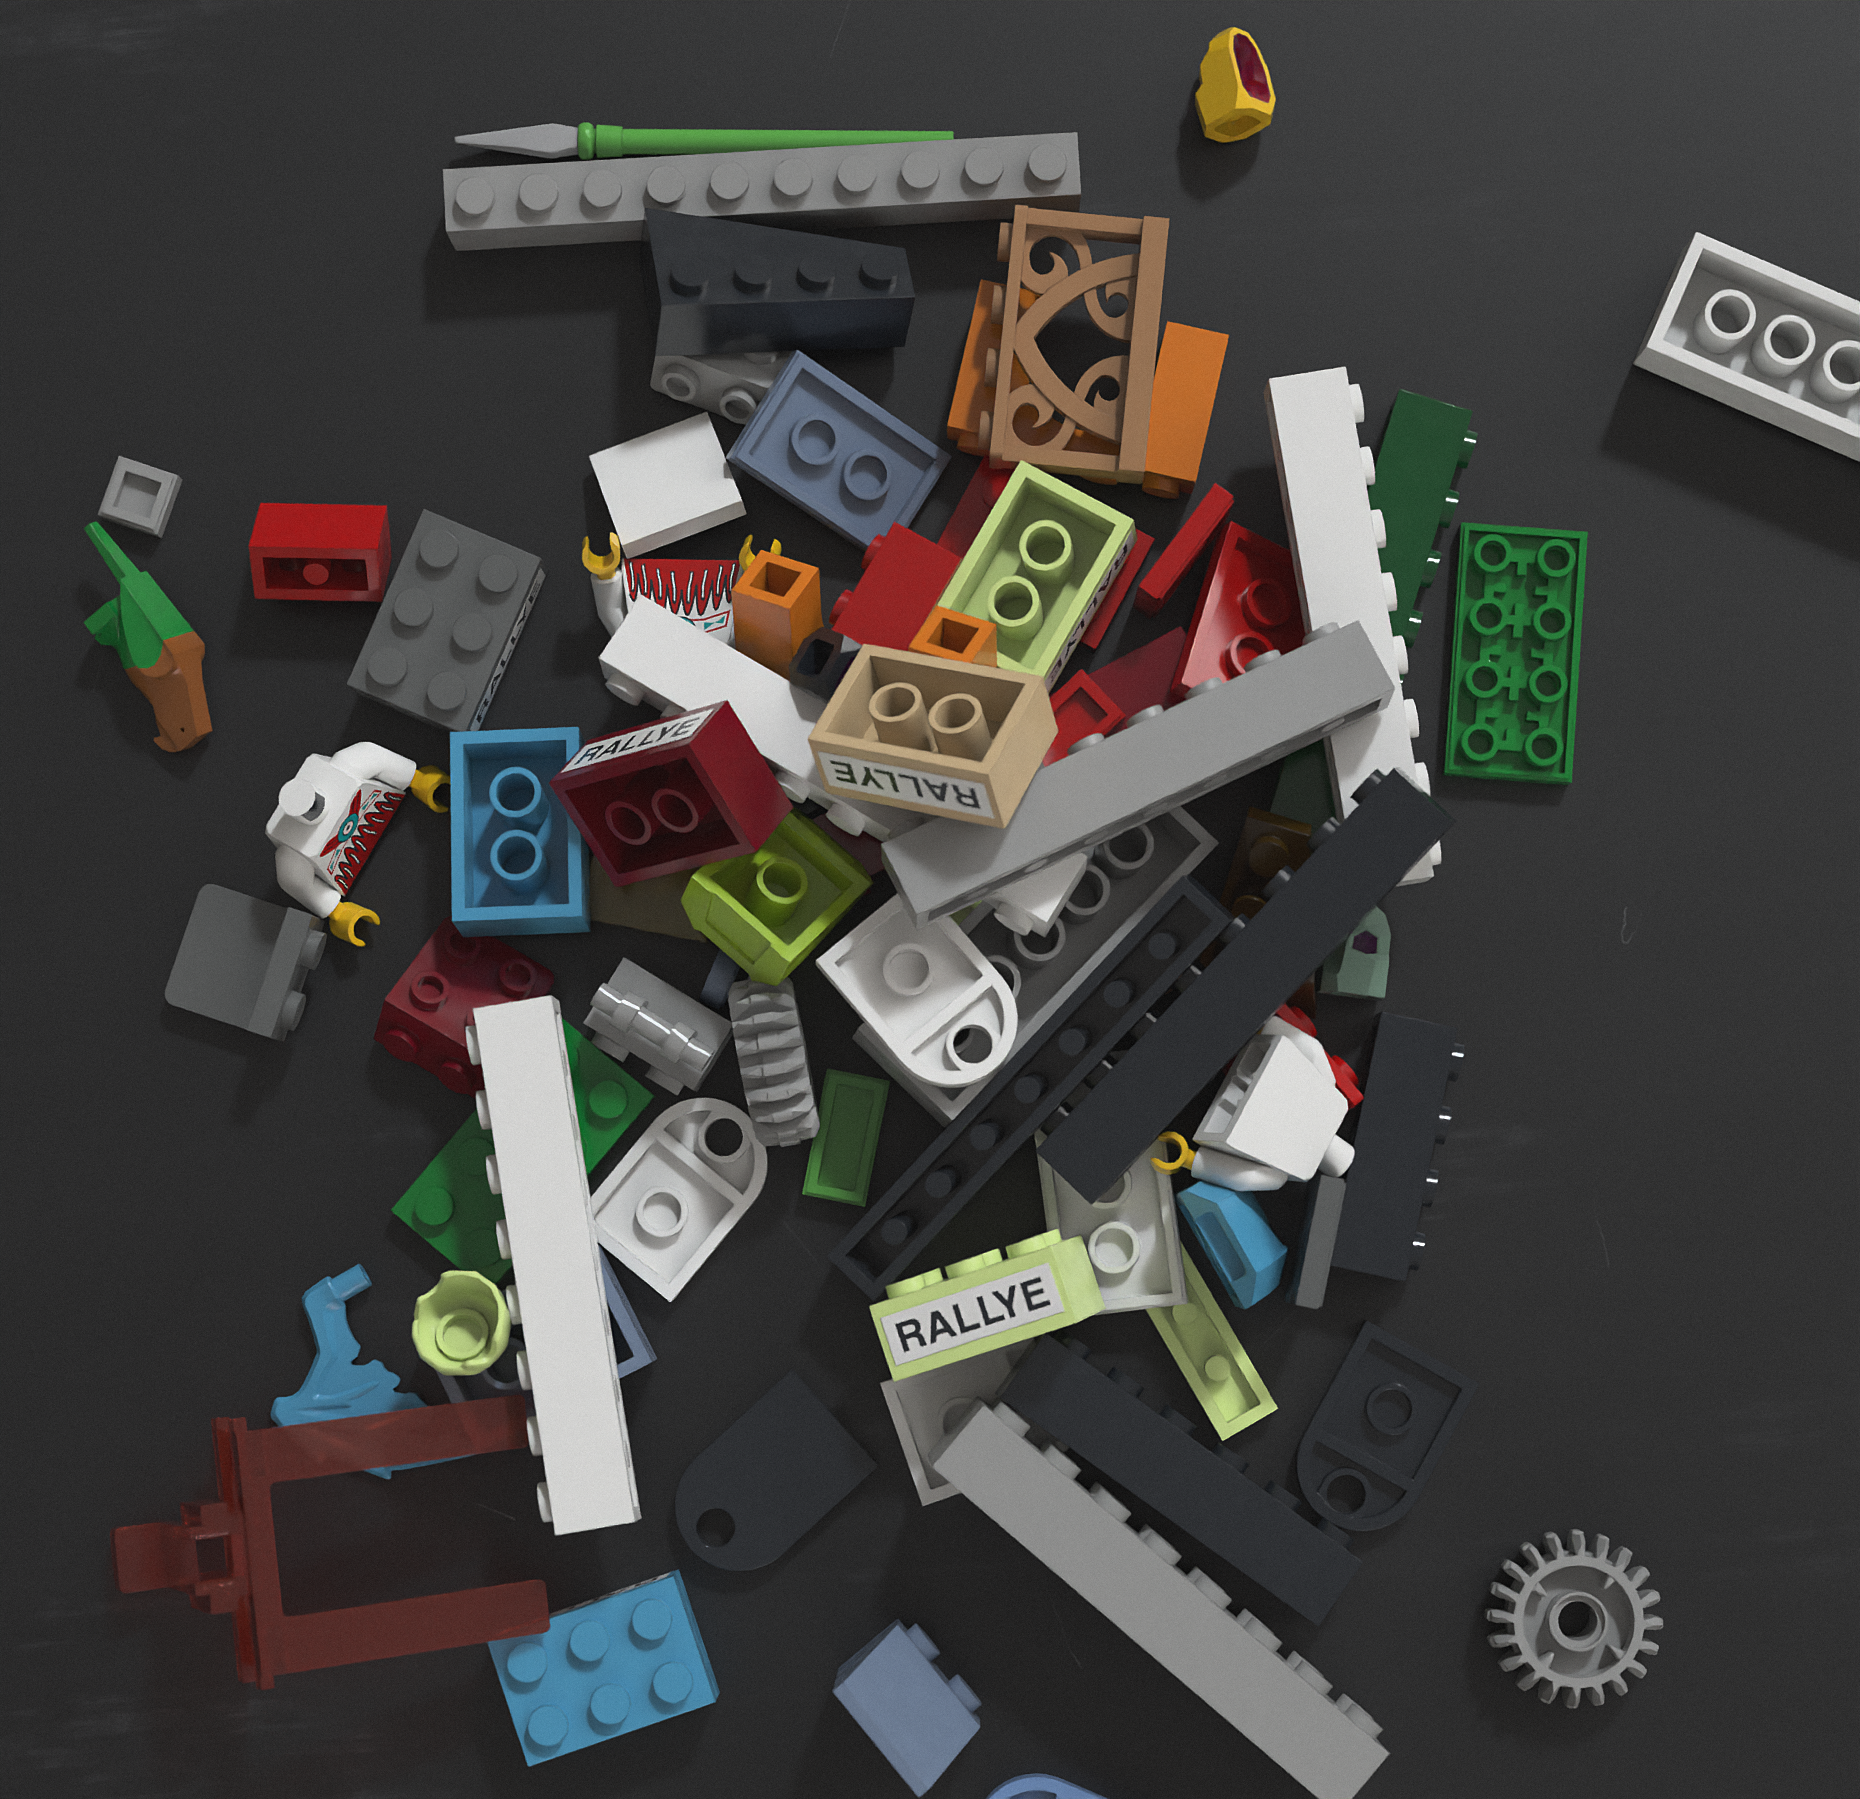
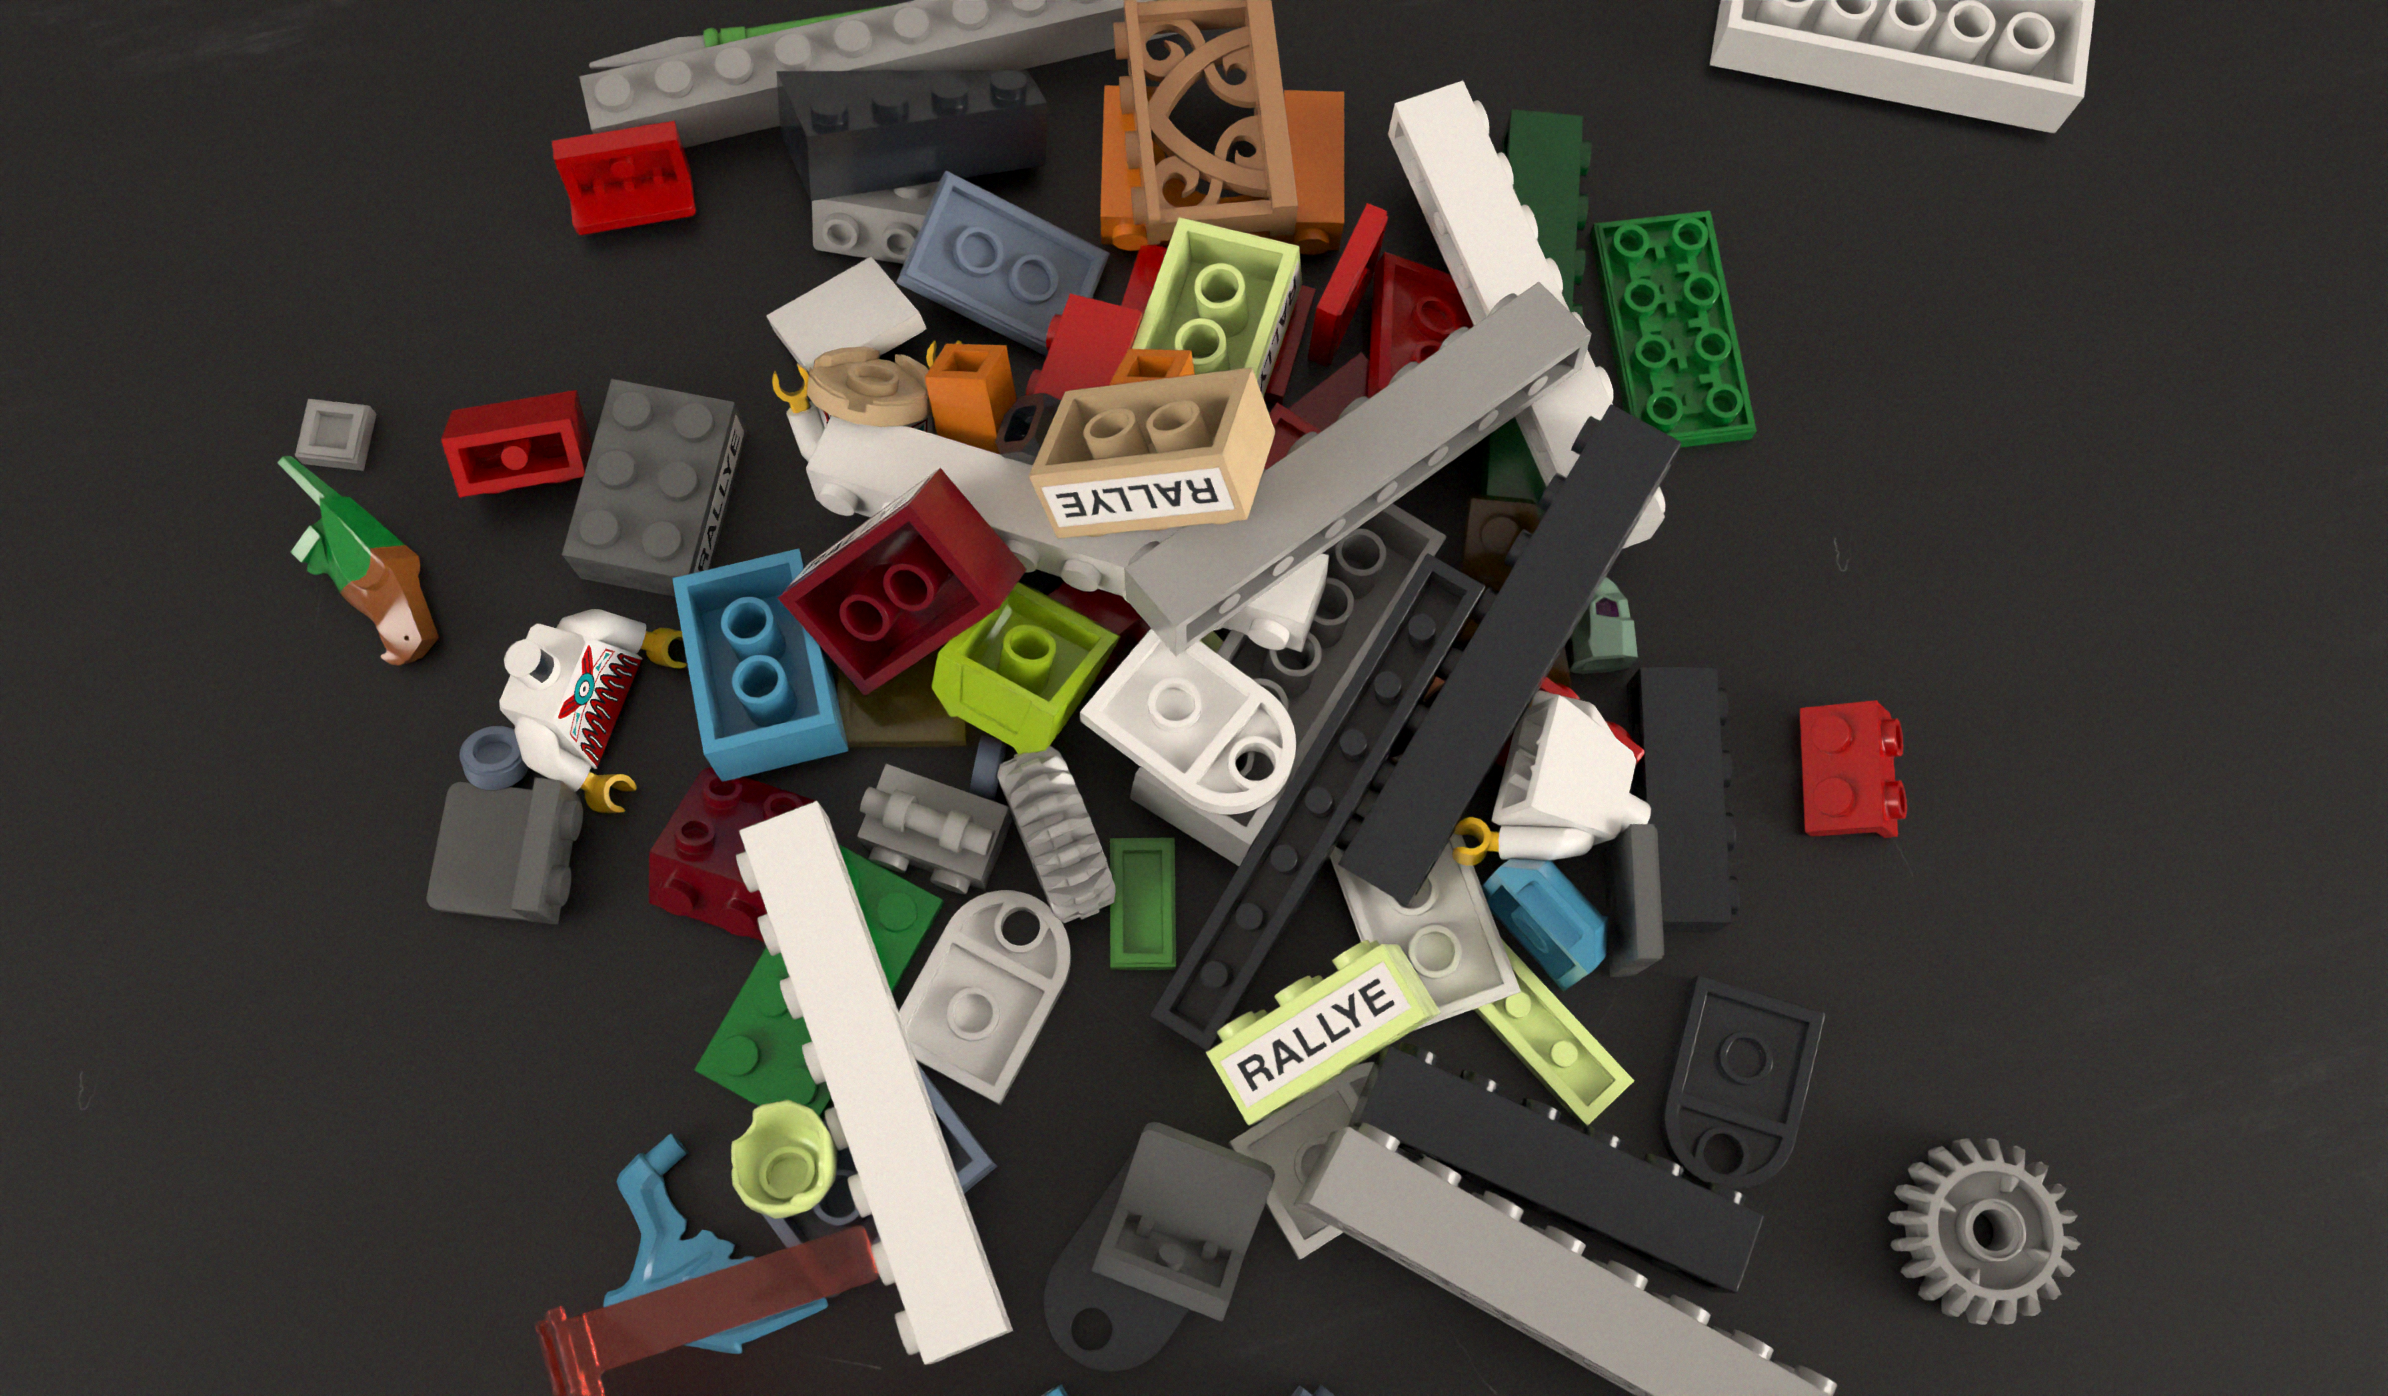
camera: 20 degrees left, 10 degrees down
none -> sand blue tile [459,726,529,790]
none -> red bracket [552,121,696,235]
none -> tan tile [807,347,932,427]
none -> dark grey bracket [1092,1122,1275,1321]
none -> red bracket [1800,700,1907,838]

